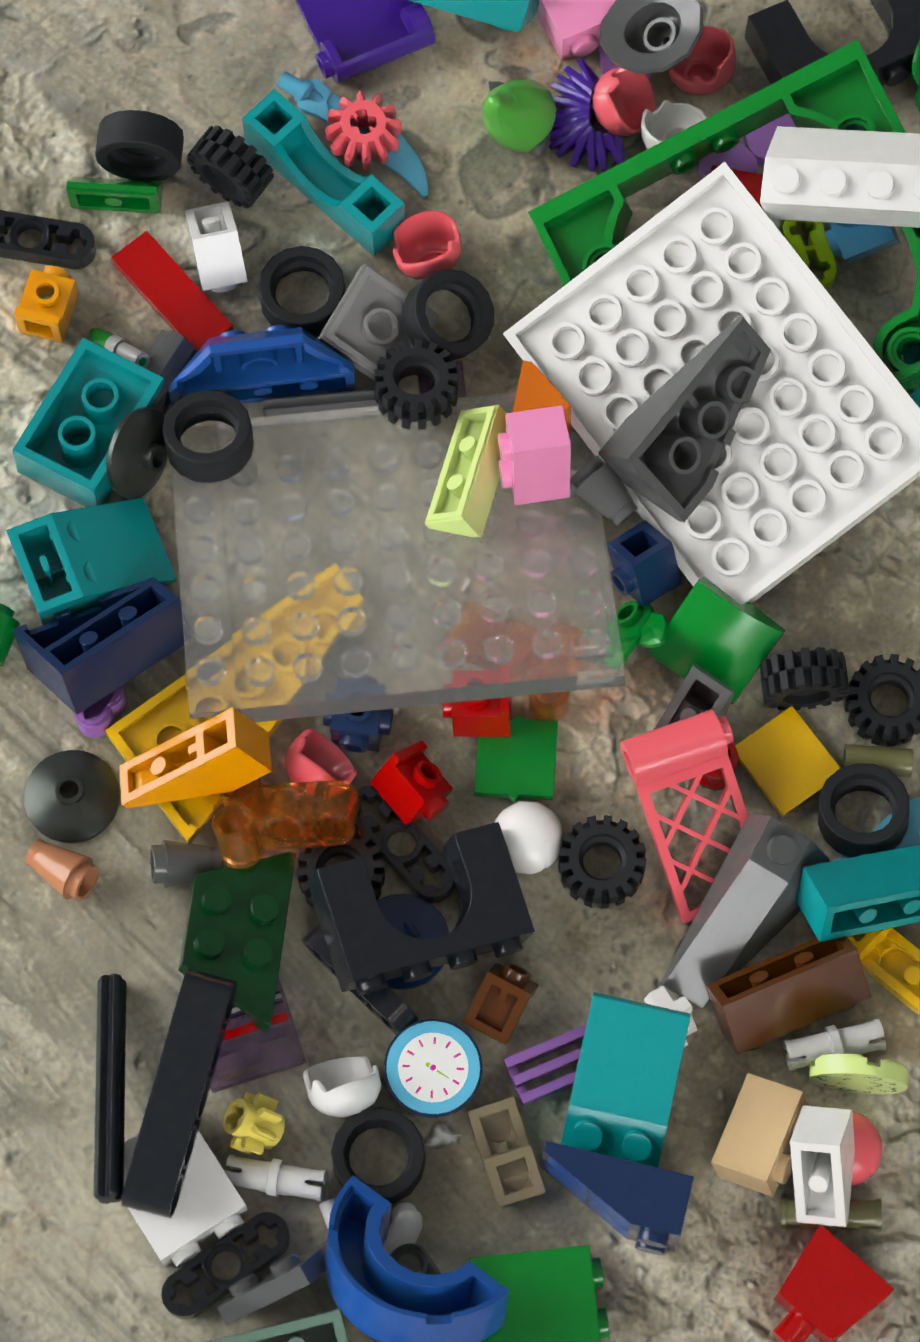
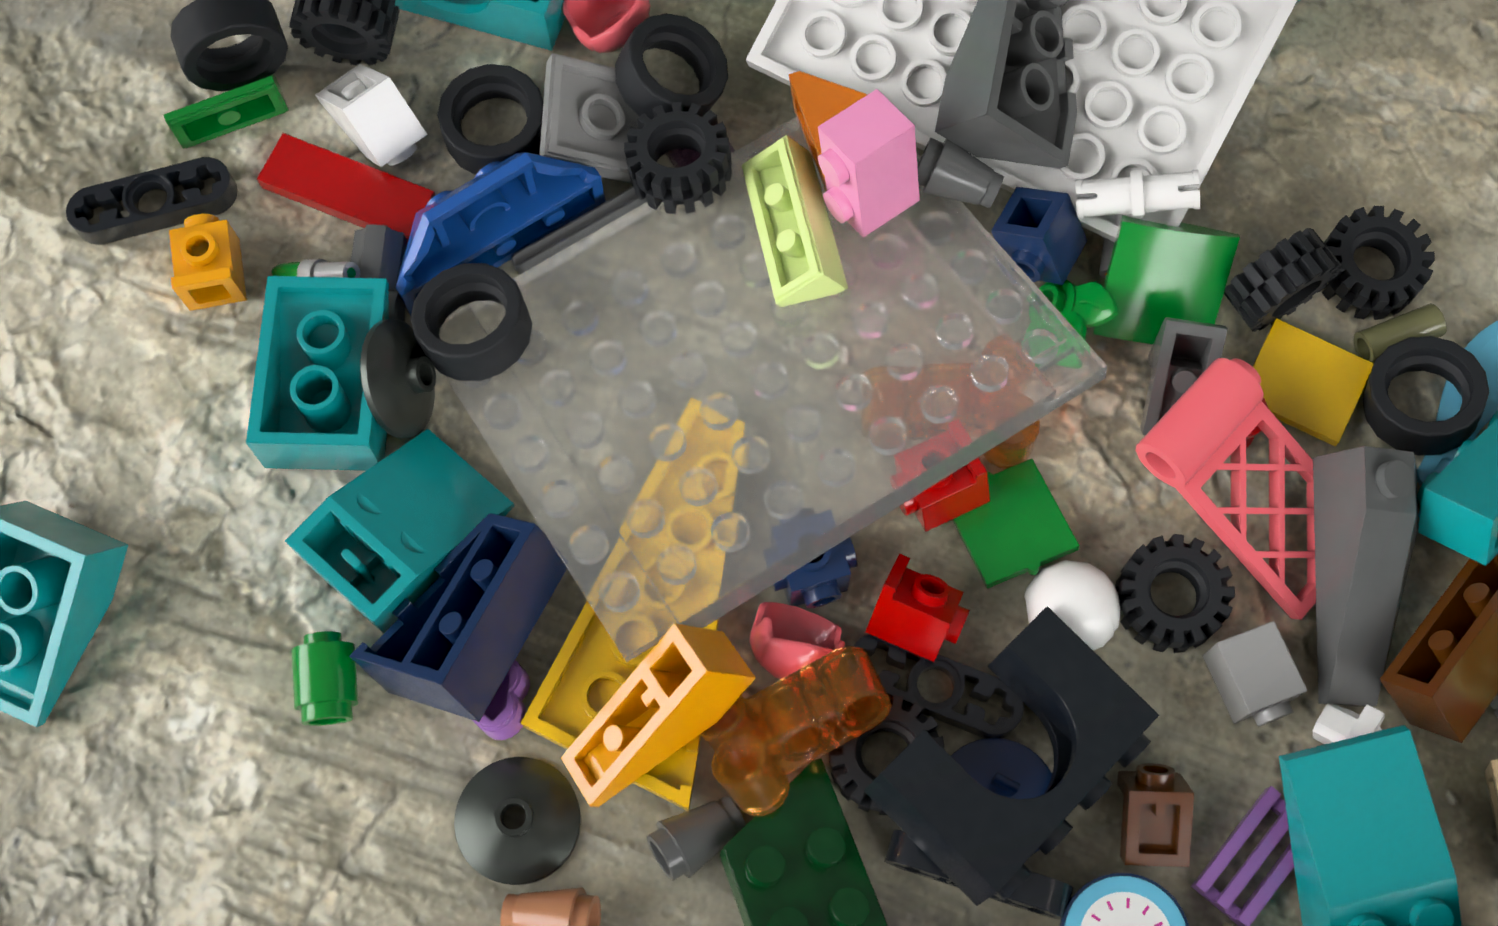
camera: 25 degrees left, 0 degrees up
none -> white pin [1075,170,1200,219]
none -> light grey brick [1202,621,1308,727]

